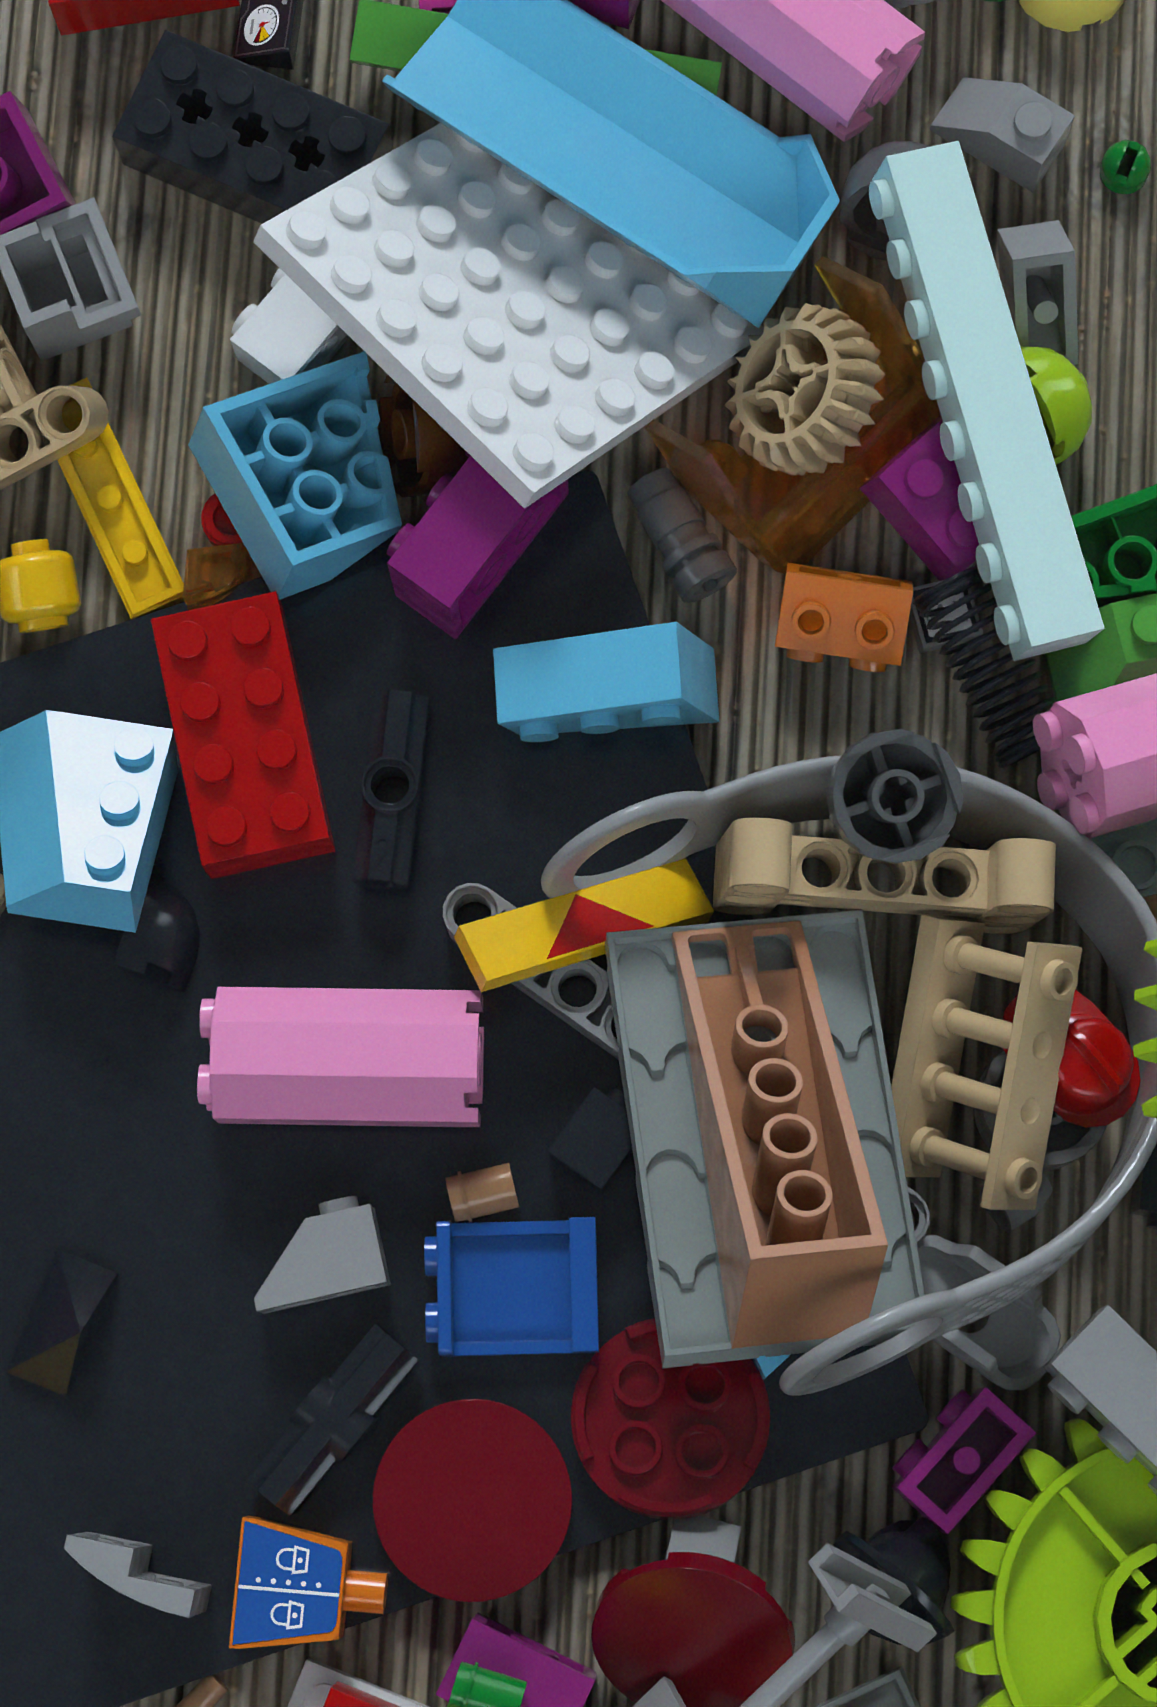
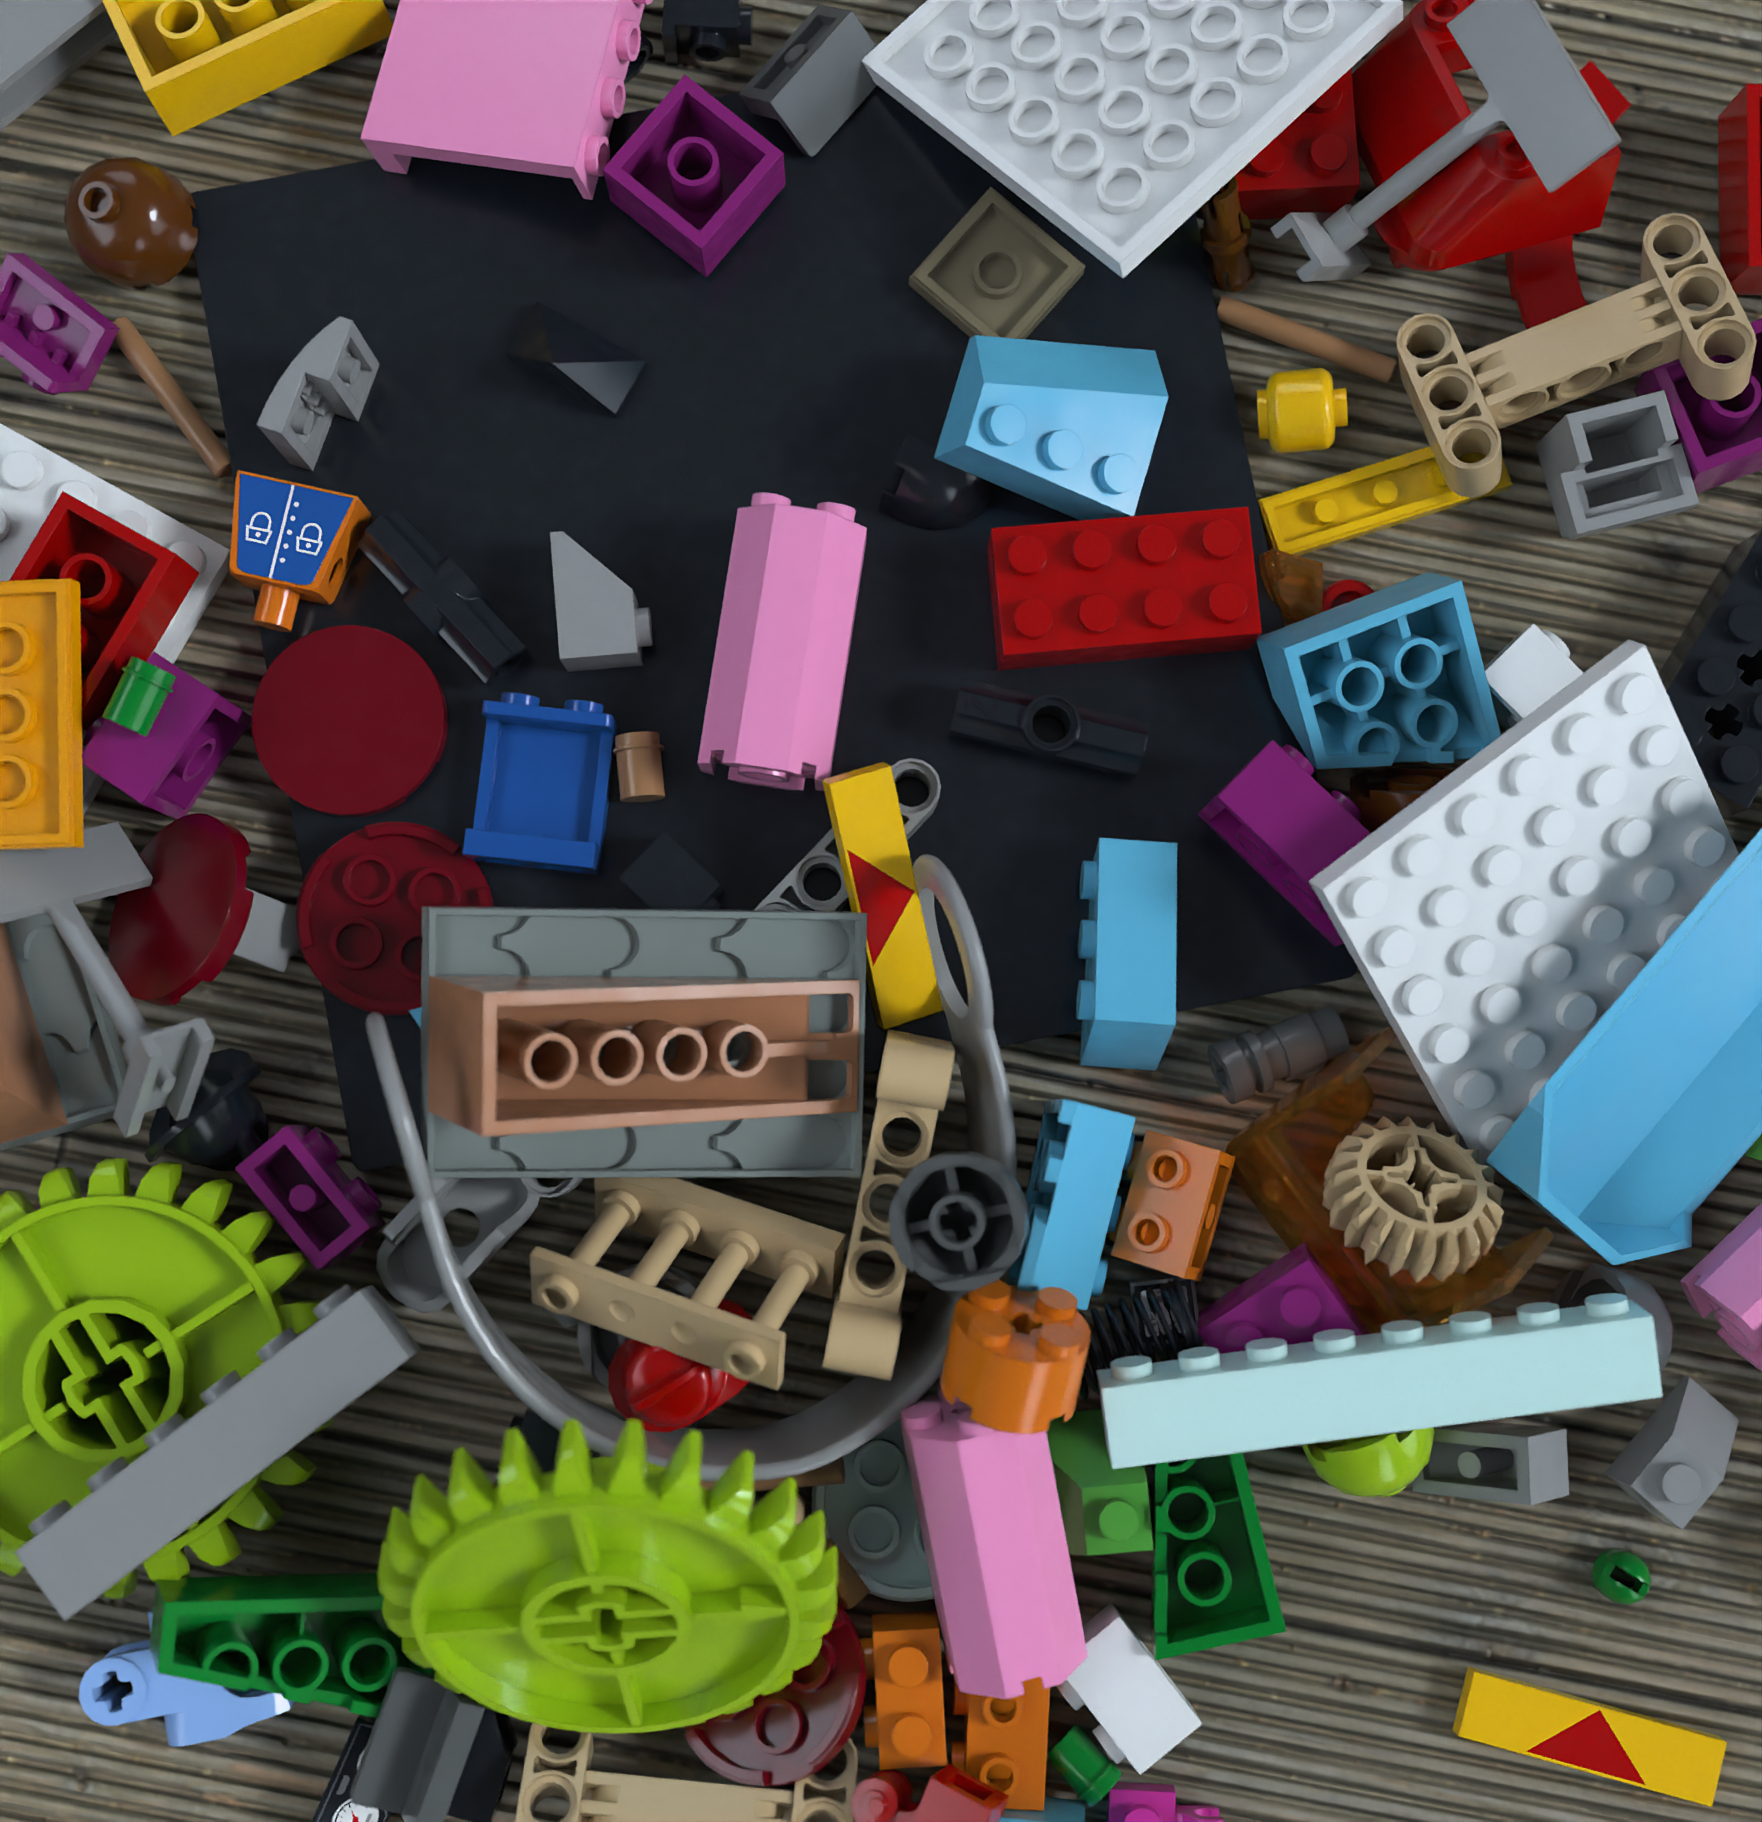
camera: 85 degrees right, 5 degrees up
none -> orange brick [940,1279,1091,1434]
none -> medium azure wedge [1006,1099,1136,1310]

